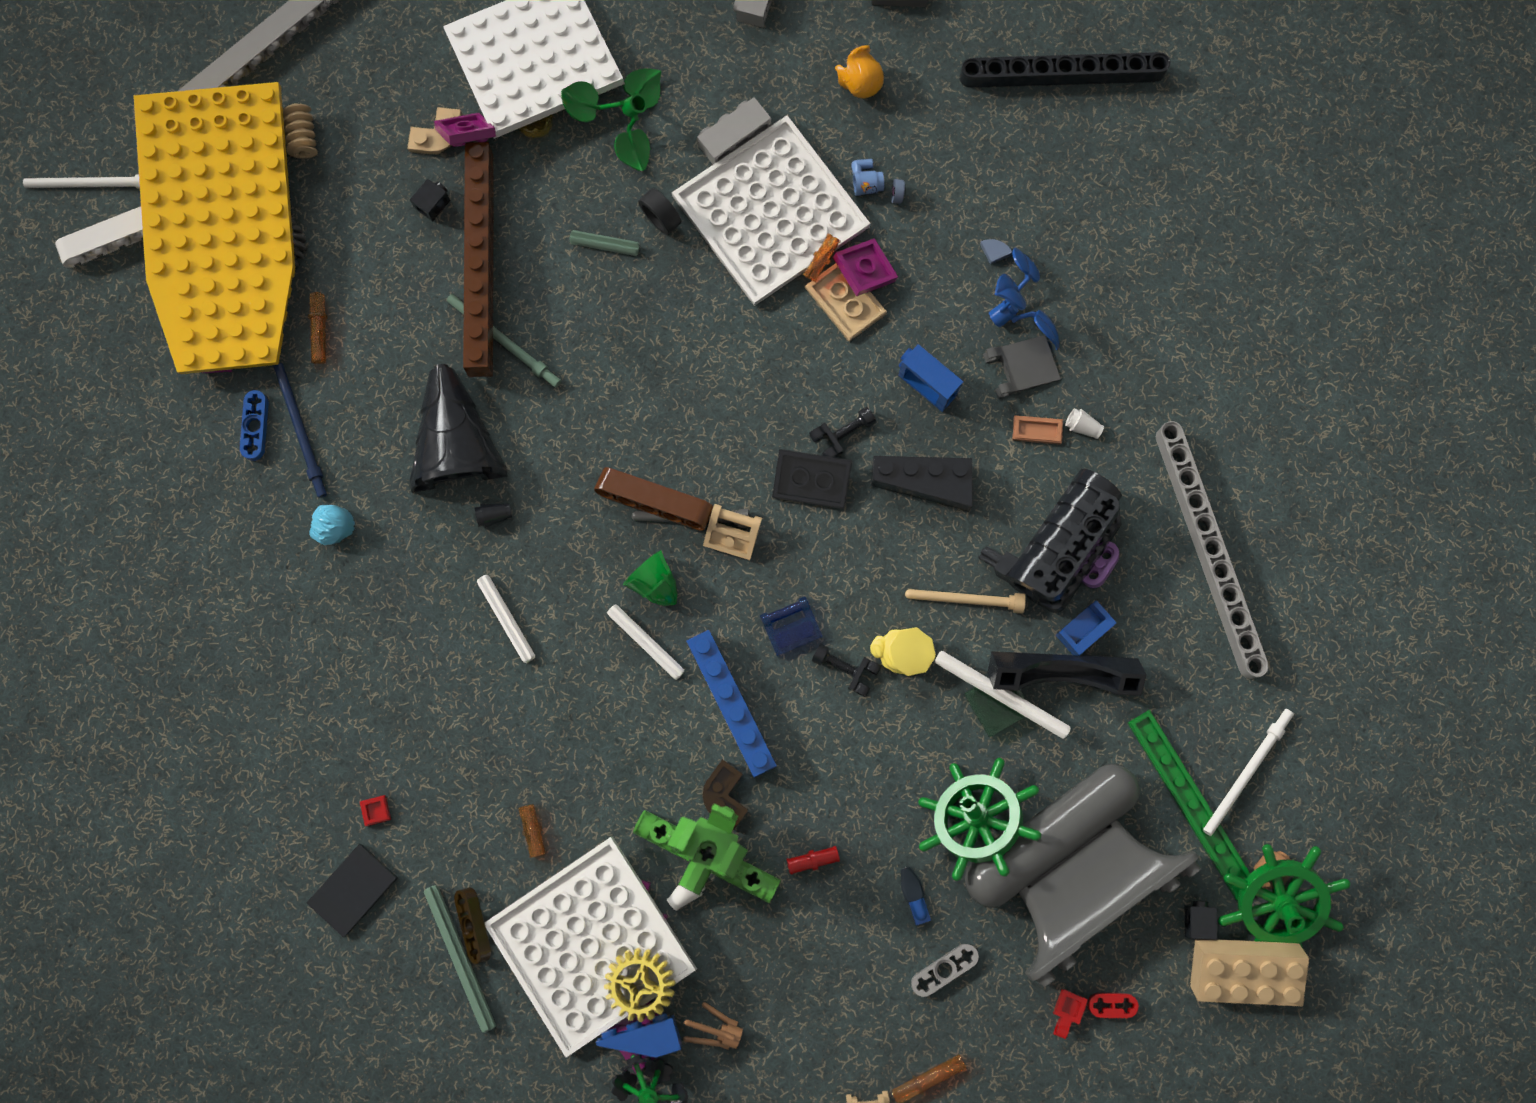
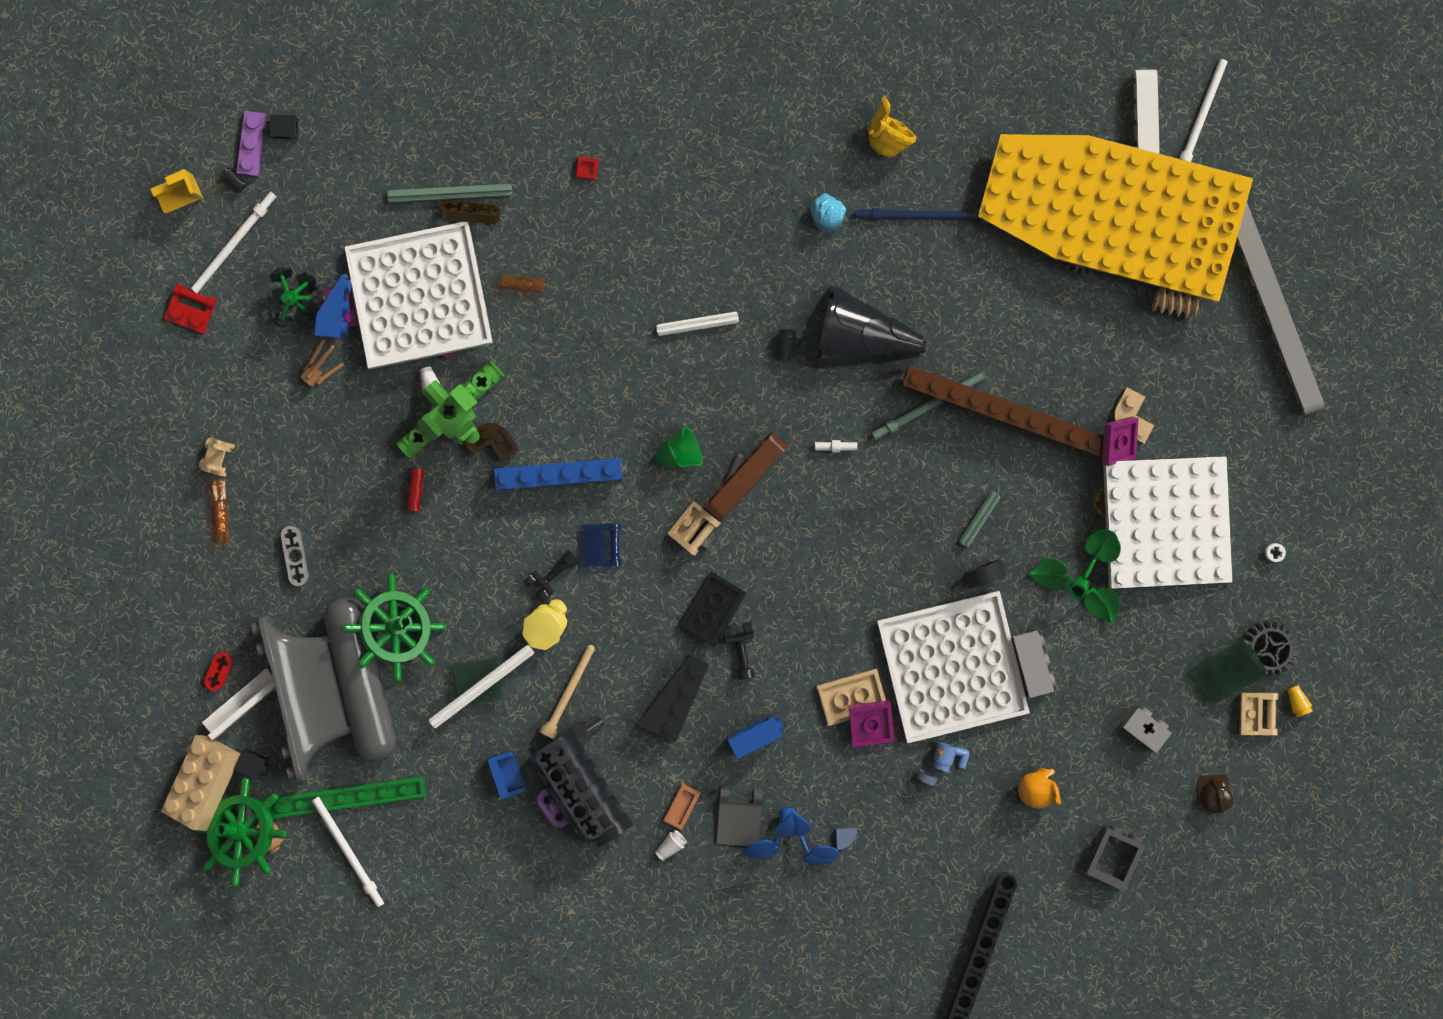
camera: 110 degrees right, 10 degrees up
blue beam [240,390,269,461] -> none
black tile [307,844,398,938] -> none
clear orange axle [308,292,328,364] -> none
black brick [410,178,451,222] -> none
light yellow gear [604,948,675,1022] -> none
white axle [607,604,685,680] -> none
clear orange pin [803,233,841,283] -> none
black piece [901,866,931,925] -> none
black arch [987,651,1147,696] -> none
red plate [1053,989,1088,1039] -> none
light grey beam [1156,421,1268,679] -> none
none -> white fence [202,668,276,740]
none -> white bar [815,440,857,453]
none -> yellow head [867,96,916,157]

